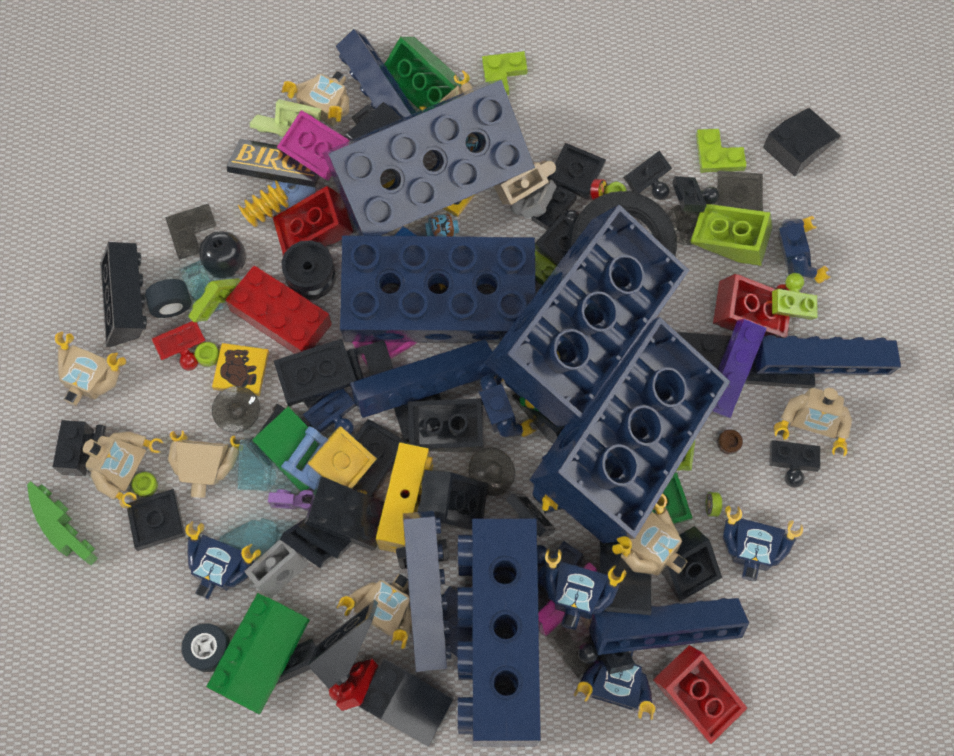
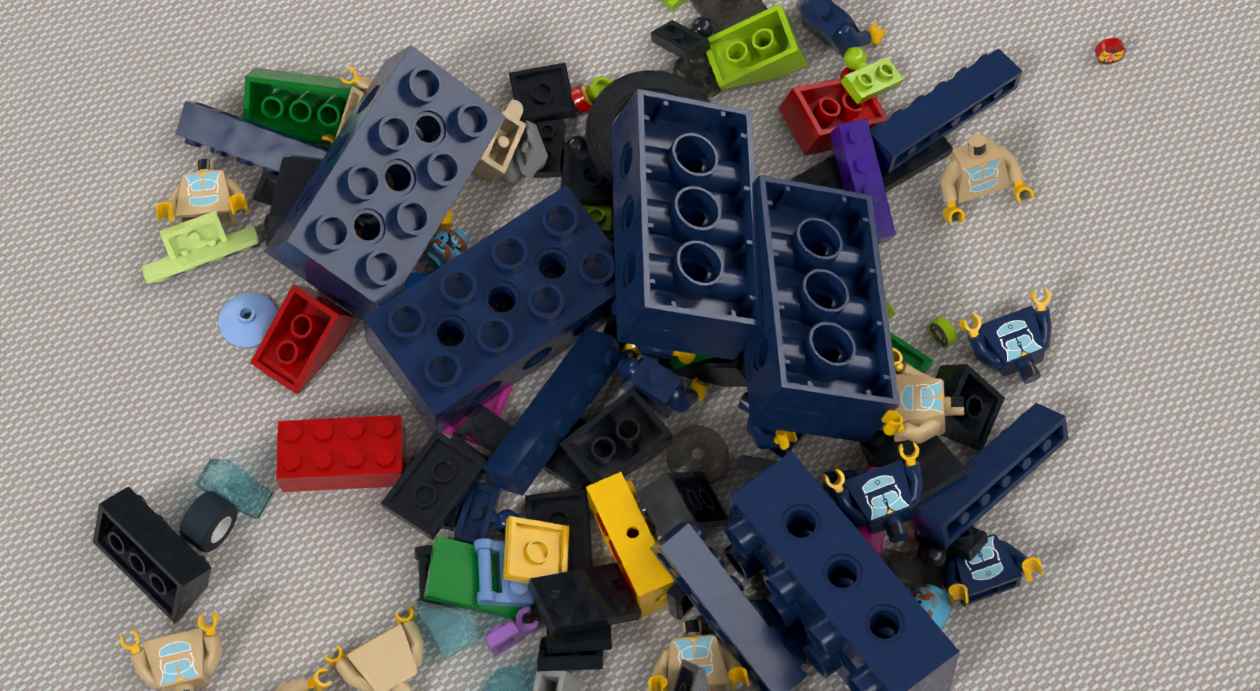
camera: 30 degrees left, 5 degrees down
red plate [152,321,206,371] -> none
clear smoke plate [165,203,217,260] -> none
lime plate [188,278,241,322] -> none
lime tile [195,342,220,367] -> none
black cylinder [199,231,246,278] -> none
tile [212,343,269,396] -> none
clear smoke dish [212,386,260,433] -> none
tile [227,139,319,187] -> none
yellow piece [238,180,289,227] -> none
dark pink tile [277,110,350,181] -> none
black wheel [281,240,336,300] -> none
lime plate [482,51,528,95] -> none
black plate [623,150,672,200] -> none
red slope [653,645,748,744] -> none
reddish brown tile [717,429,743,455] -> none
black plate [769,440,821,488] -> none
none -> medium azure head [912,584,953,630]

